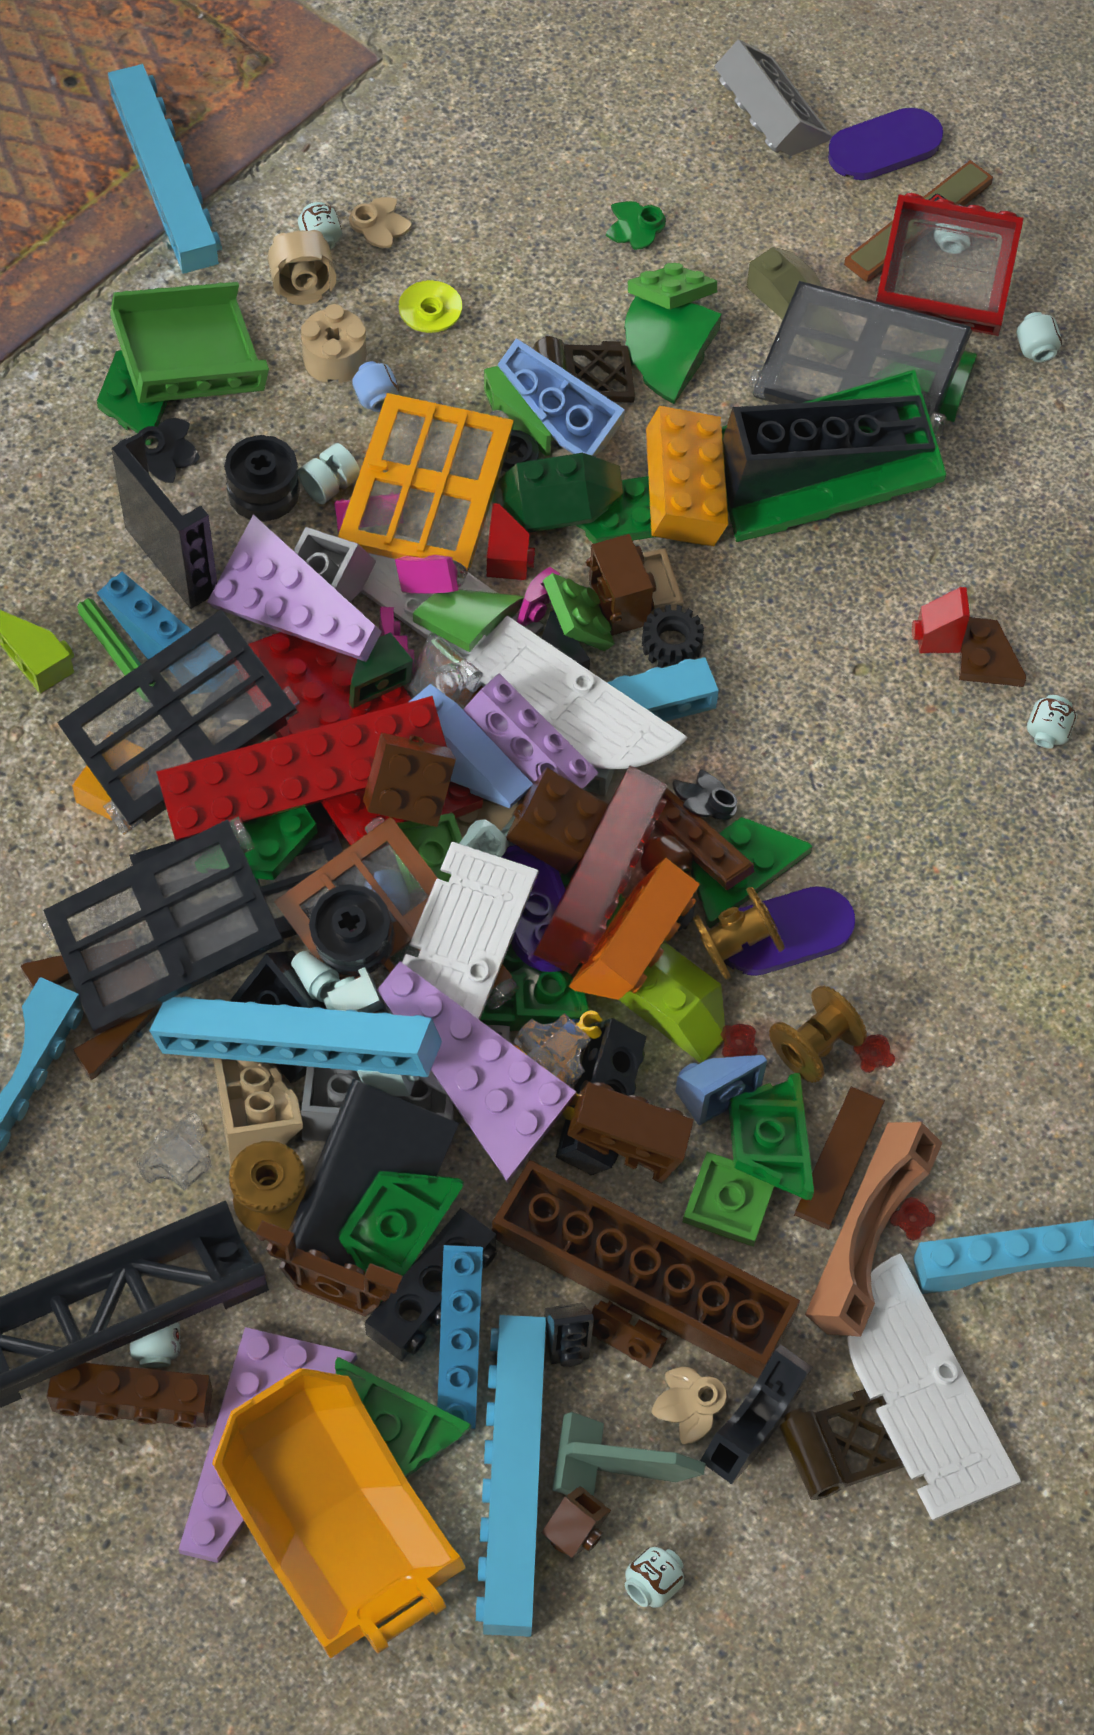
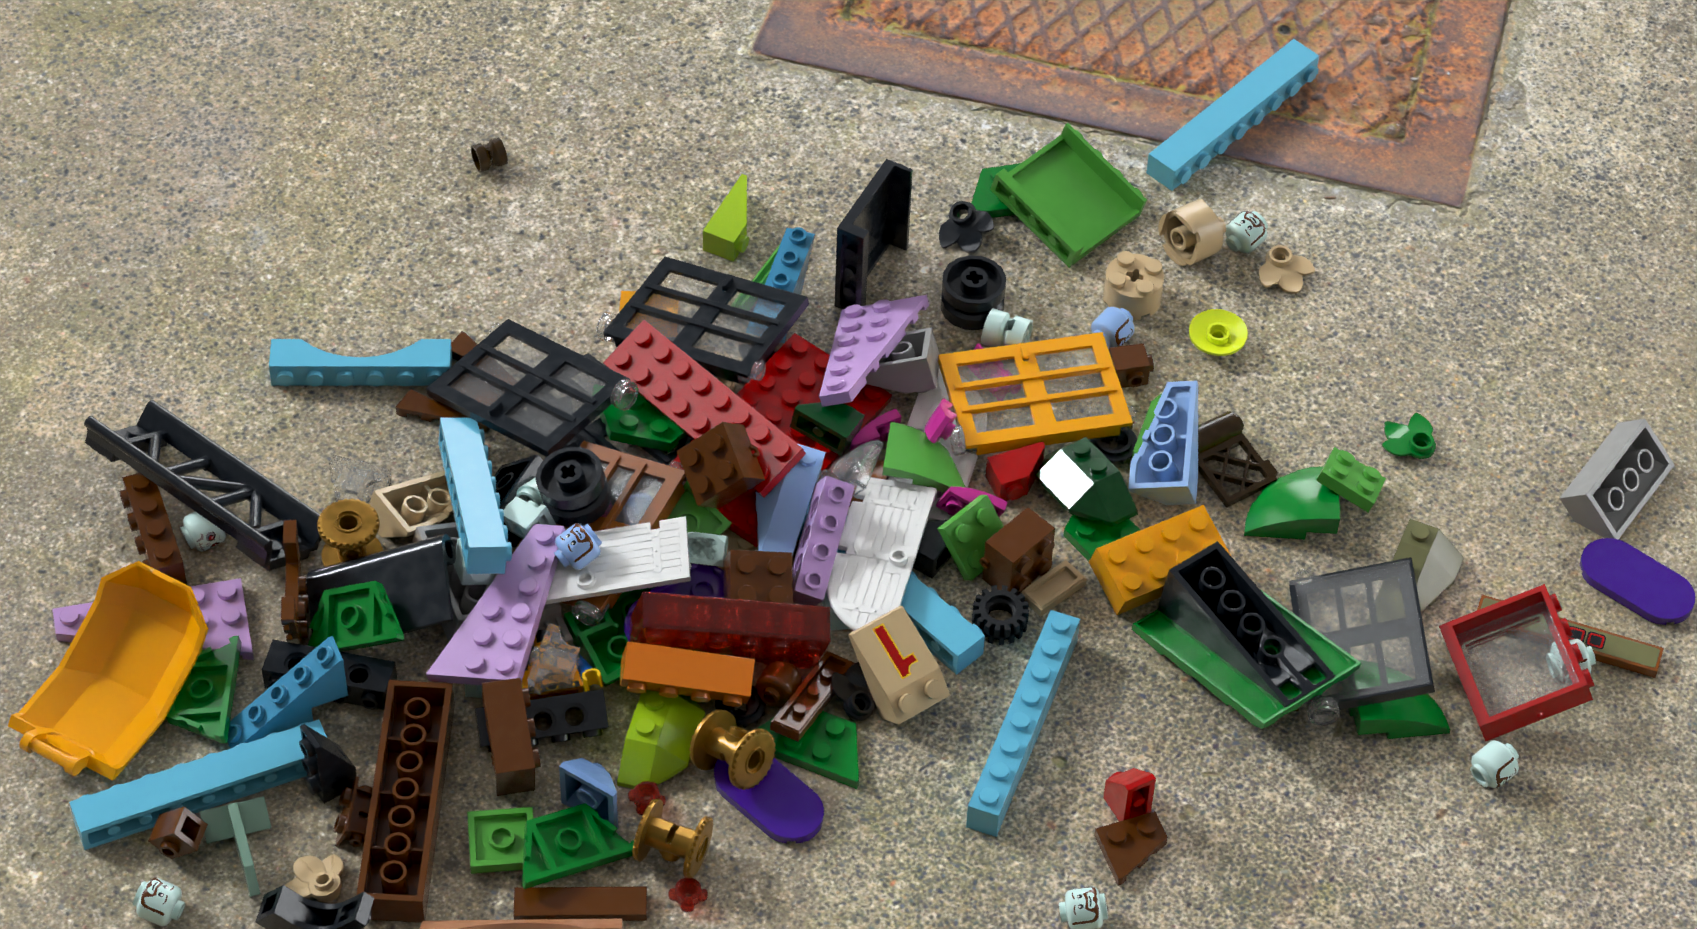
camera: 65 degrees right, 10 degrees down
none -> light blue head [554,523,602,570]
none -> tan slope [848,606,950,725]
none -> medium azure brick [966,610,1080,837]
none -> reddish brown brick [1109,343,1154,388]

